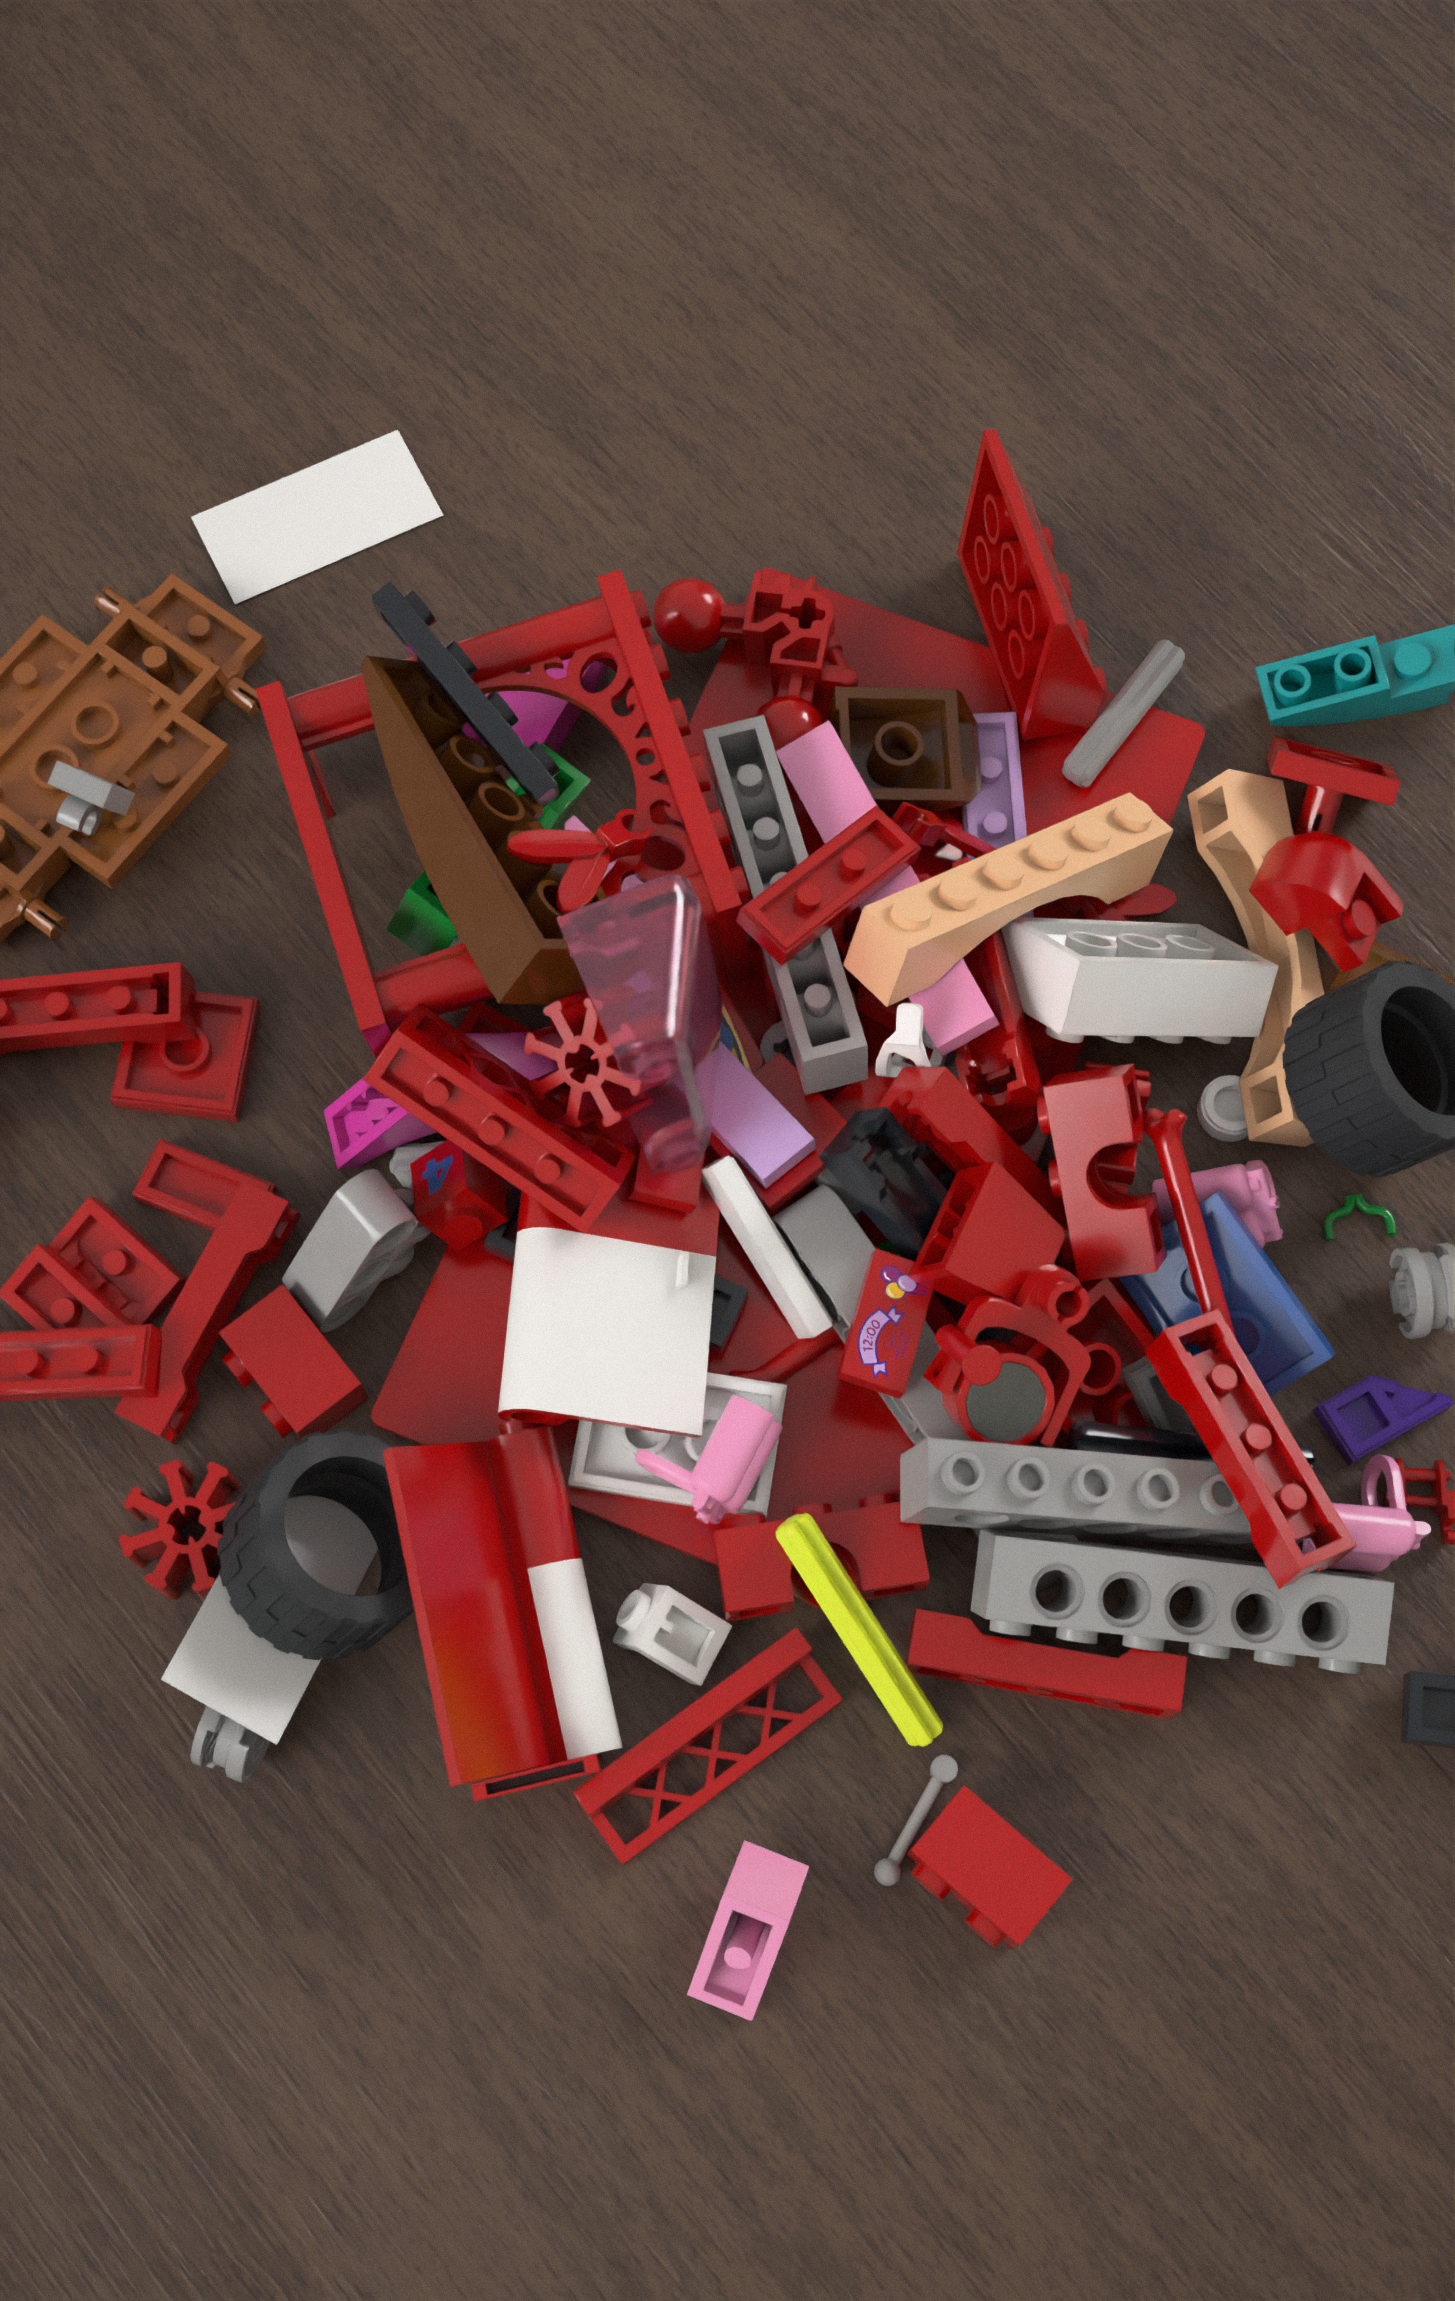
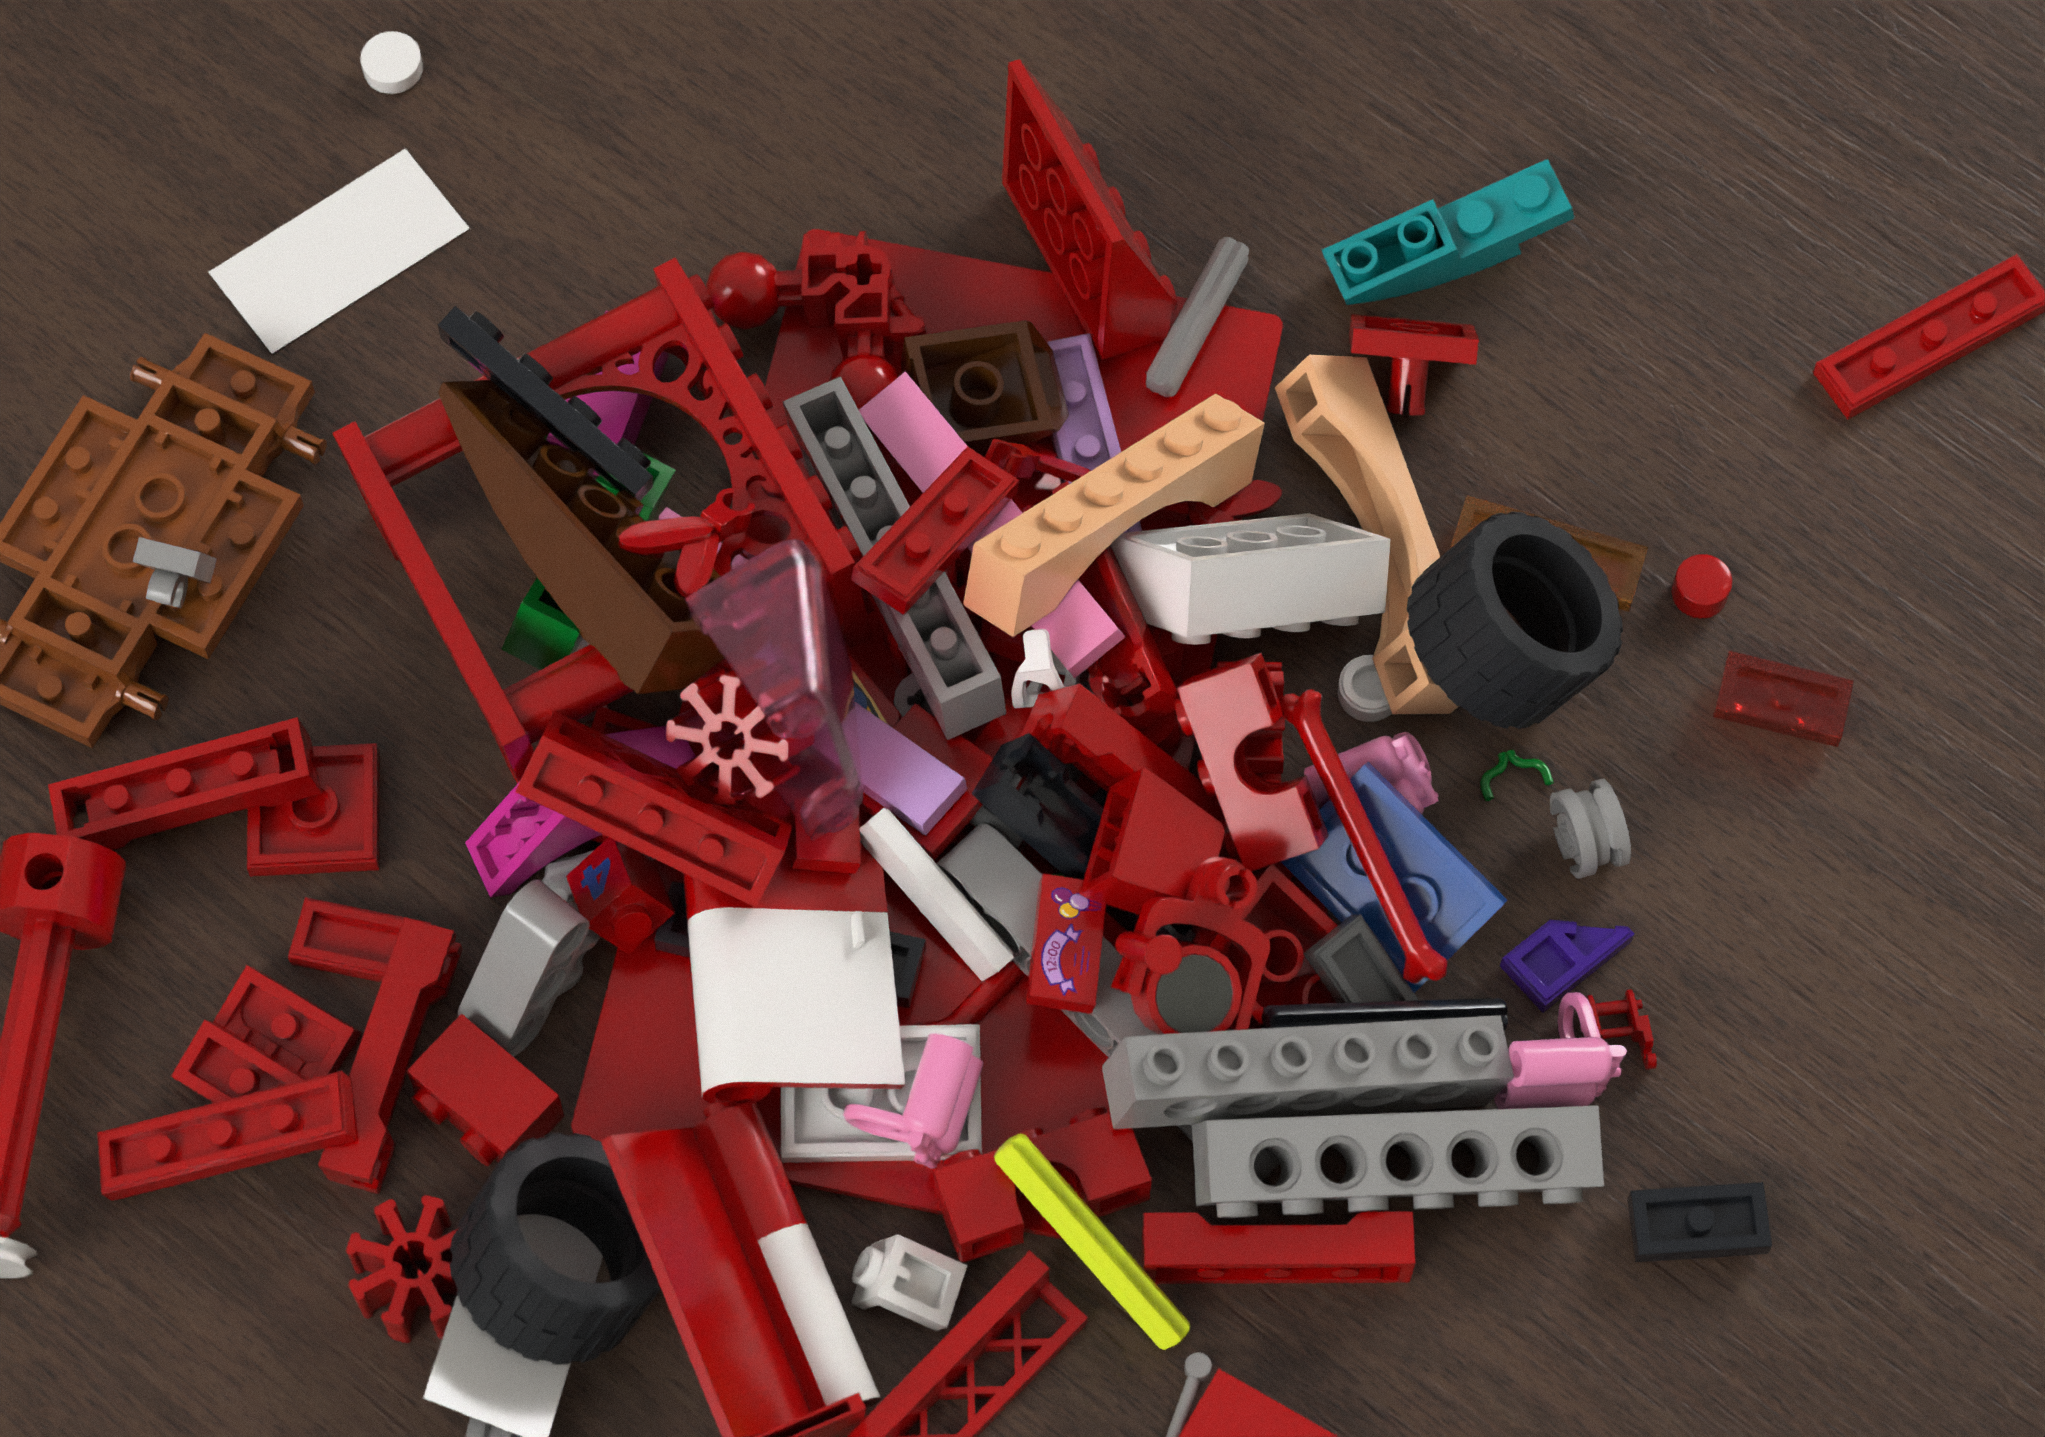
camera: 10 degrees left, 5 degrees down
red piece [1145,1309,1357,1589] -> none
red brick [1249,831,1404,972] -> none
none -> white tile [361,32,423,94]

